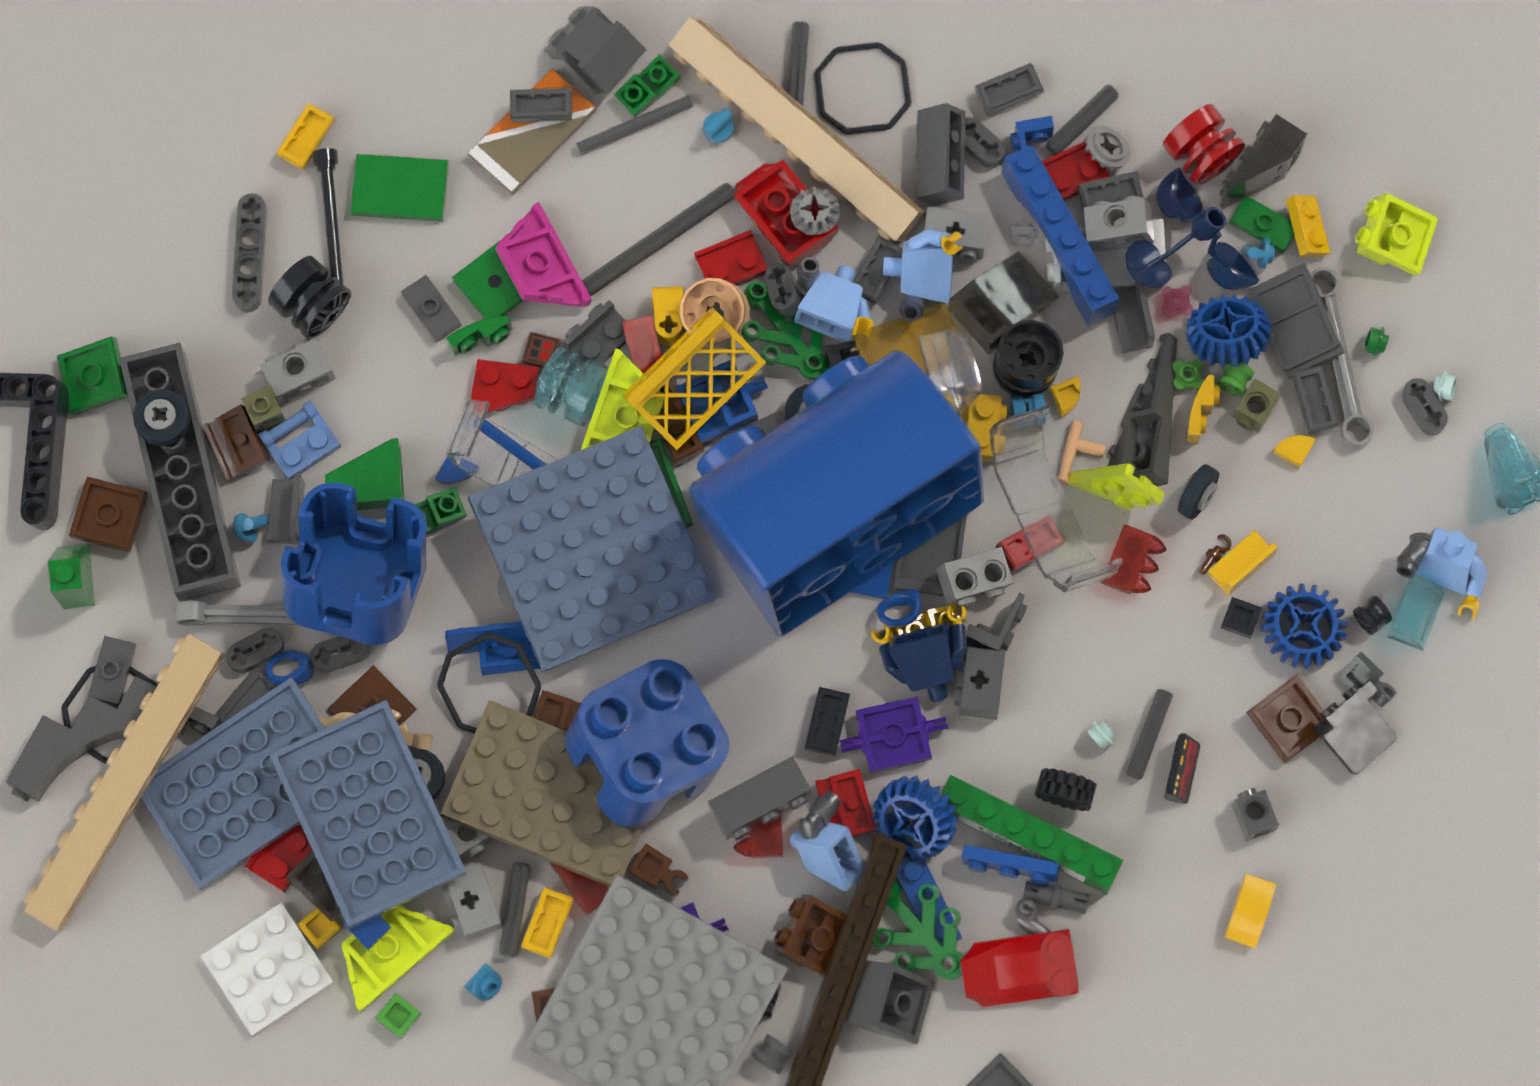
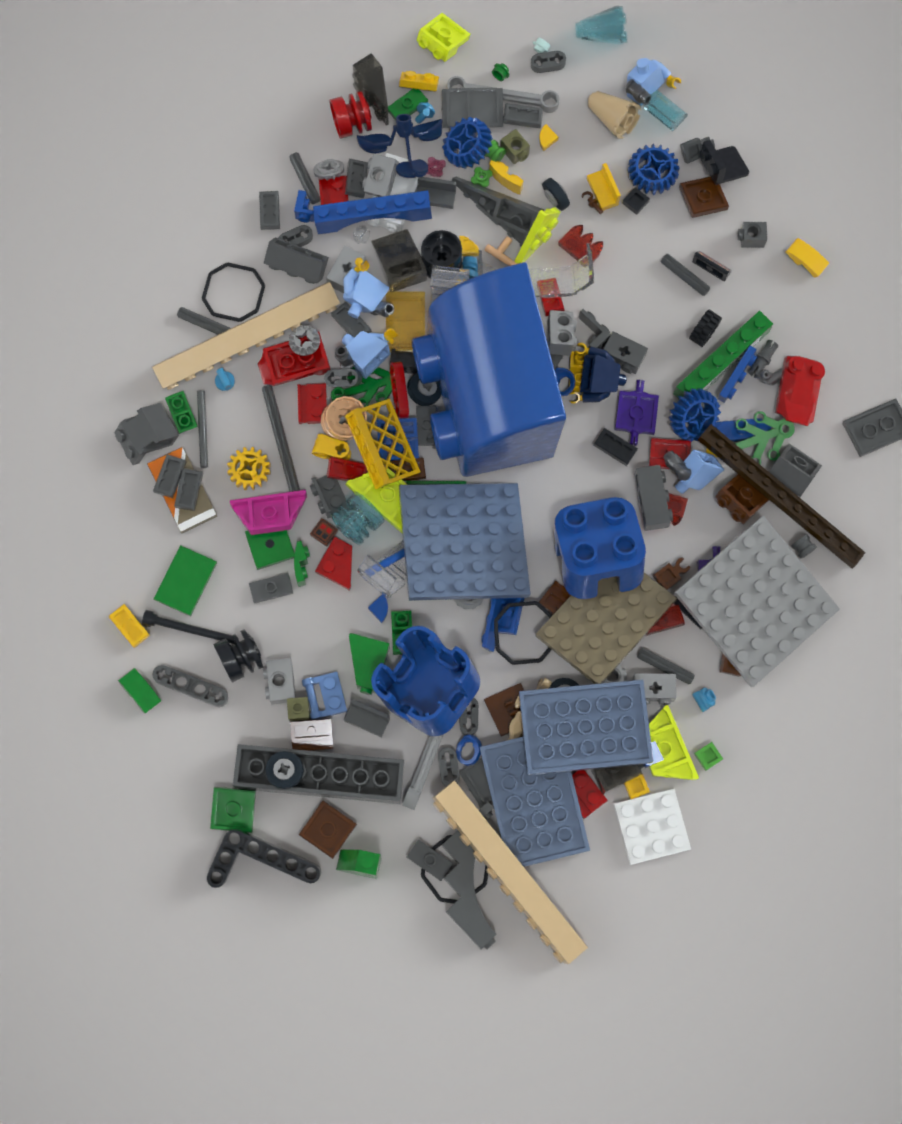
camera: 75 degrees left, 0 degrees up
dark azure plate [233,513,269,543] -> none
yellow plate [521,887,575,959] -> none
light aqua plate [1087,721,1116,750] -> none
black wheel [1353,595,1393,635] -> none
none -> green slope [118,668,161,713]
none -> dark grey plate [174,468,203,511]
none -> yellow gear [227,447,271,490]
none -> red beam [390,362,409,419]
none -> tan cone [588,91,641,139]

